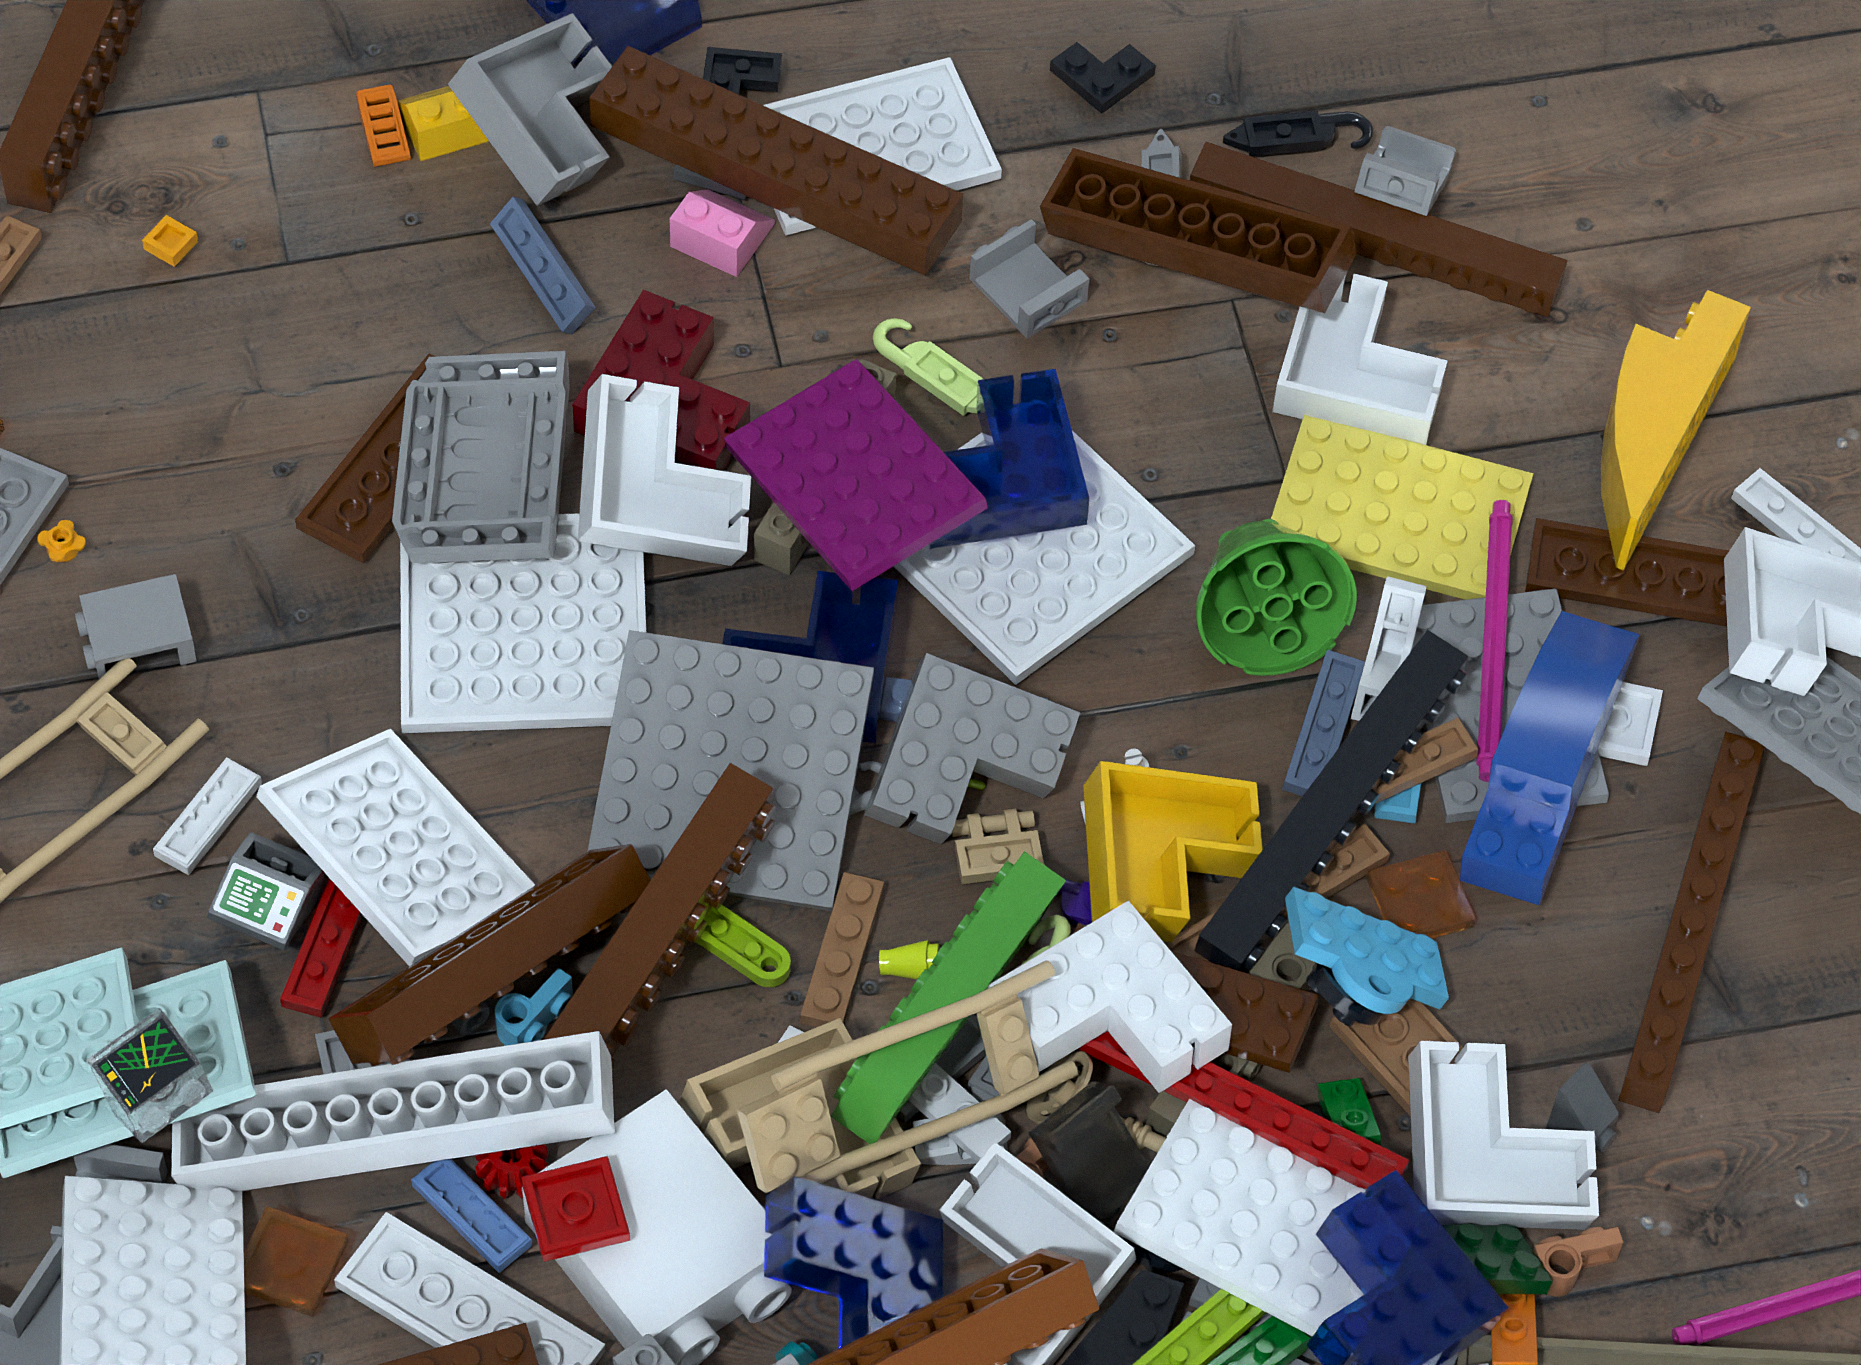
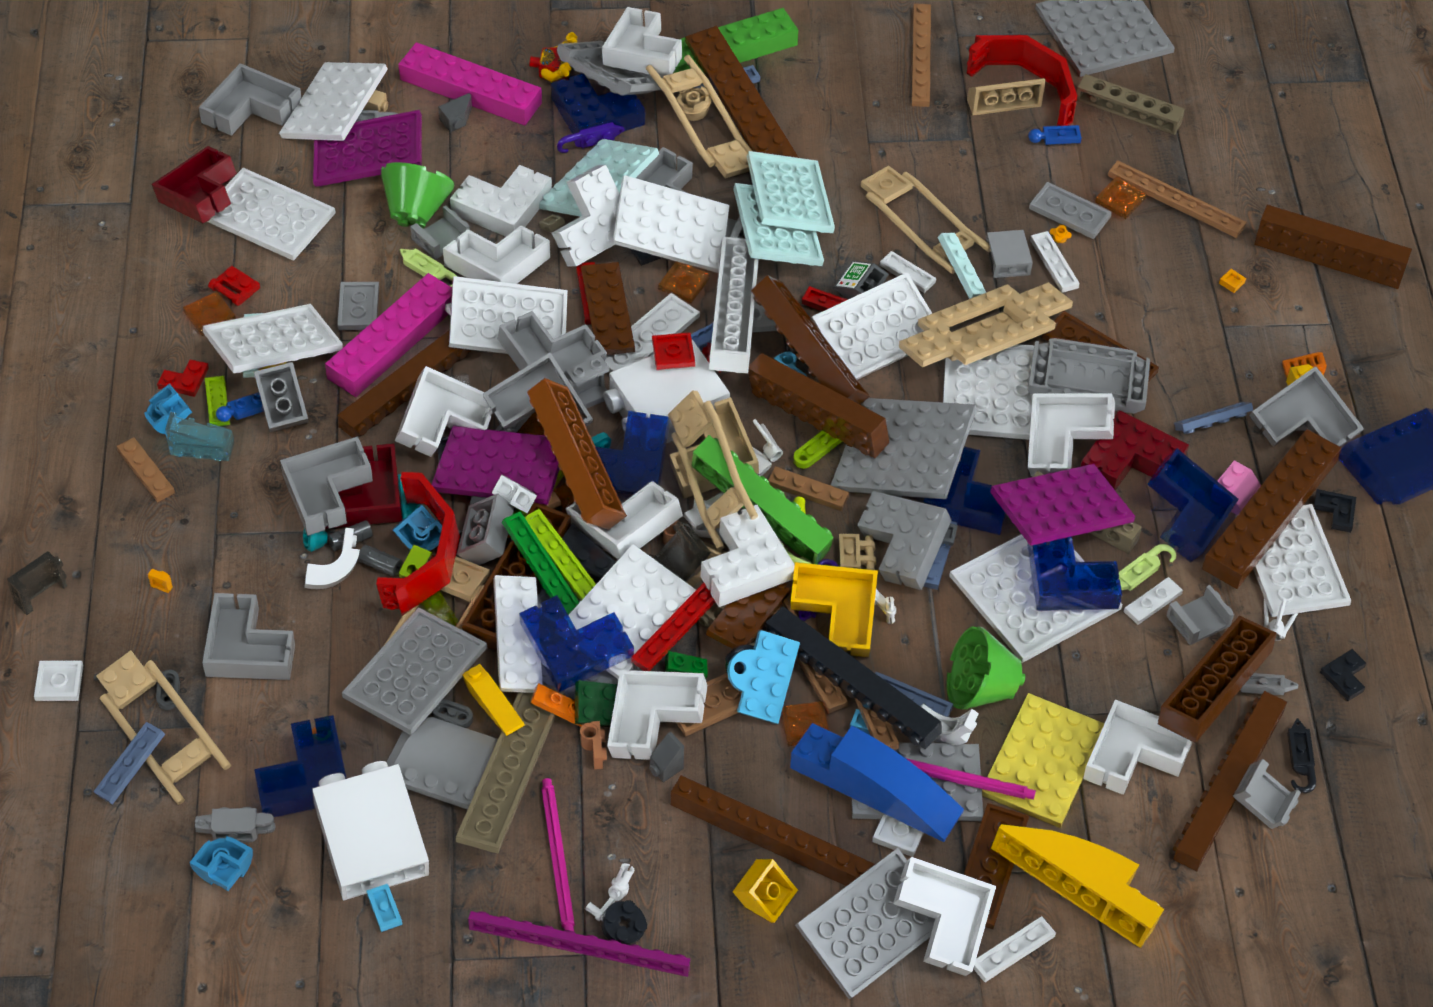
camera: 100 degrees right, 5 degrees down
slope [87,1008,213,1143] -> none
none -> yellow slope [733,859,798,923]
none -> white plant [752,419,783,462]
none -> tan piece [899,282,1073,367]
none -> light aqua plate [937,233,986,299]
none -> white plate [1030,231,1080,293]
none -> white plate [1124,577,1183,625]
none -> clear blue piece [1147,448,1239,562]
none -> white plant [1264,598,1298,641]

